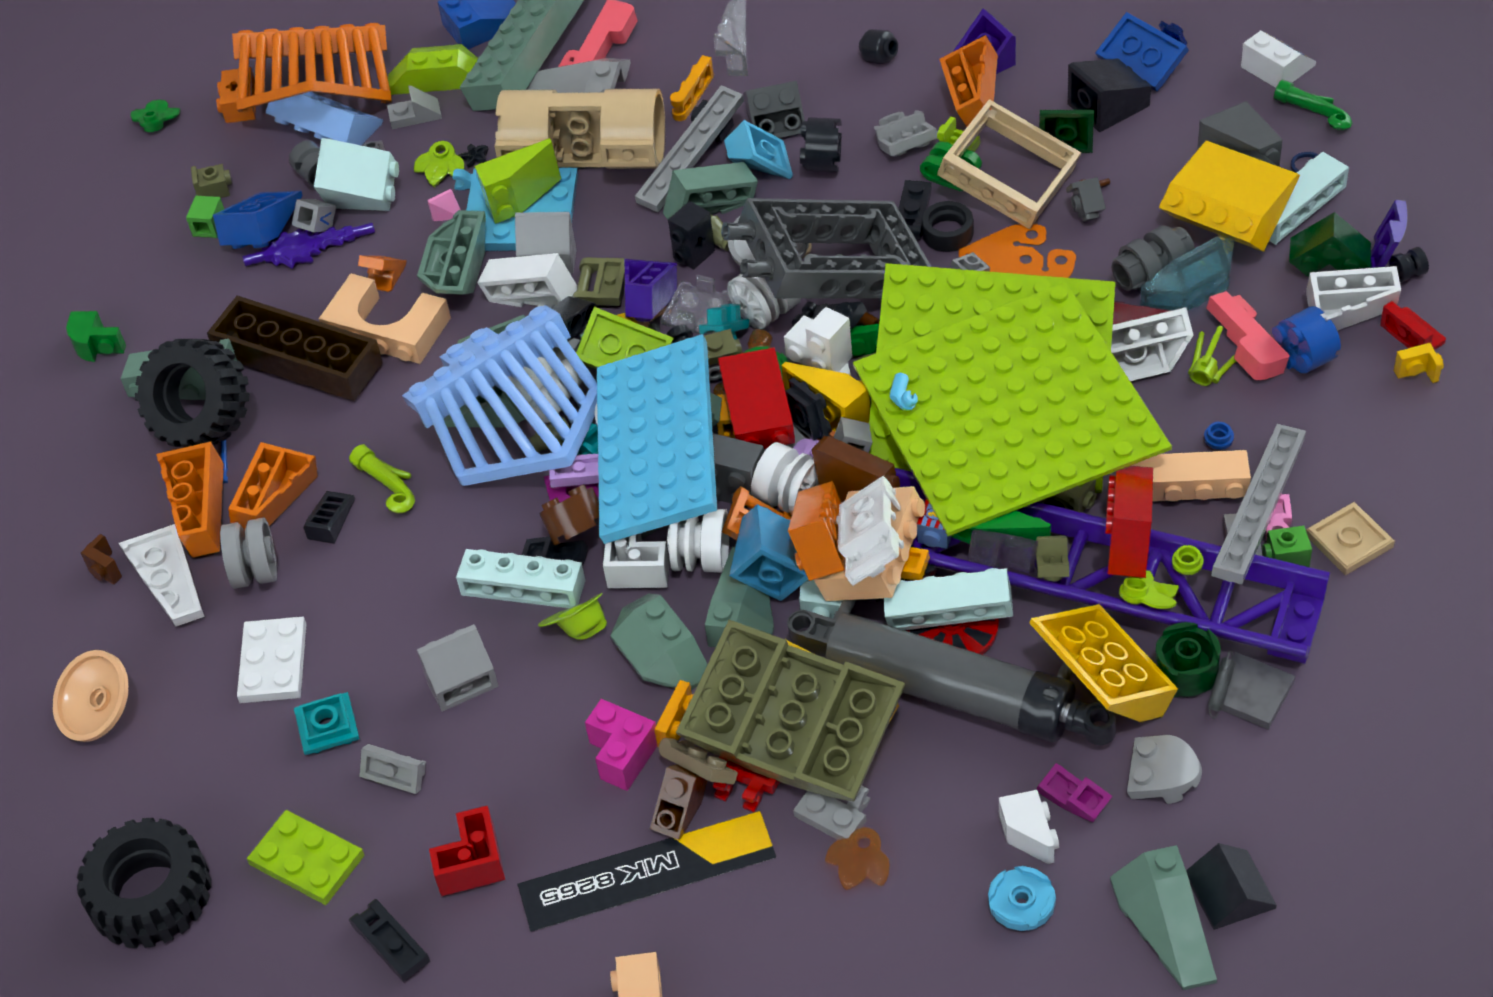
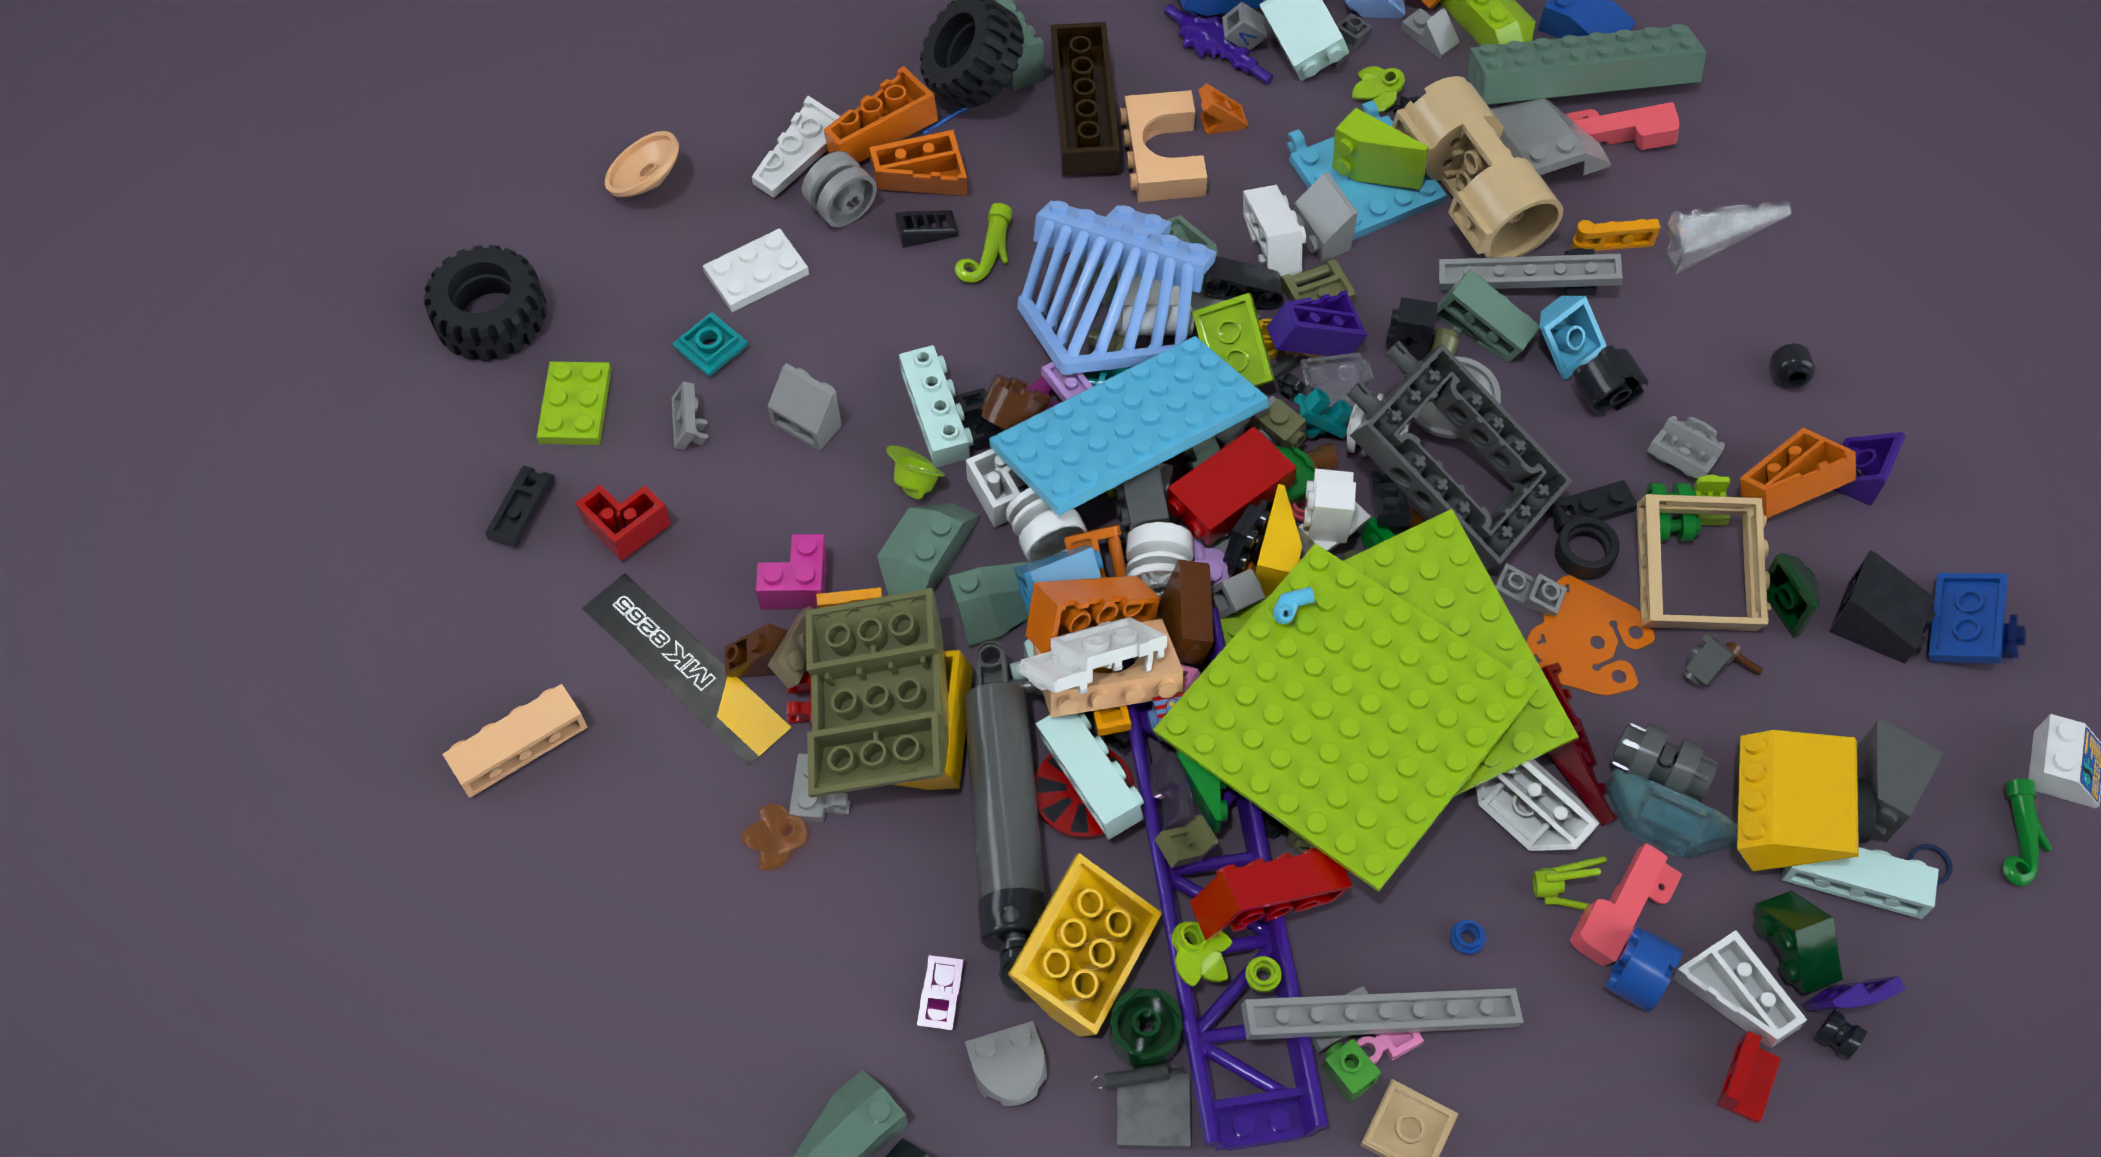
camera: 55 degrees right, 10 degrees up
reddish brown bracket [81,534,122,585] -> none
sand green wedge [417,210,486,294] -> none
bright pink slope [427,189,460,221] -> none
dark grey slope [743,81,805,138] -> none
medium azure plate [988,866,1056,931] -> none
white slope [999,790,1059,864] -> none
light nougat brick [1131,450,1251,501] -> none
yellow bracket [1393,343,1444,383] -> none

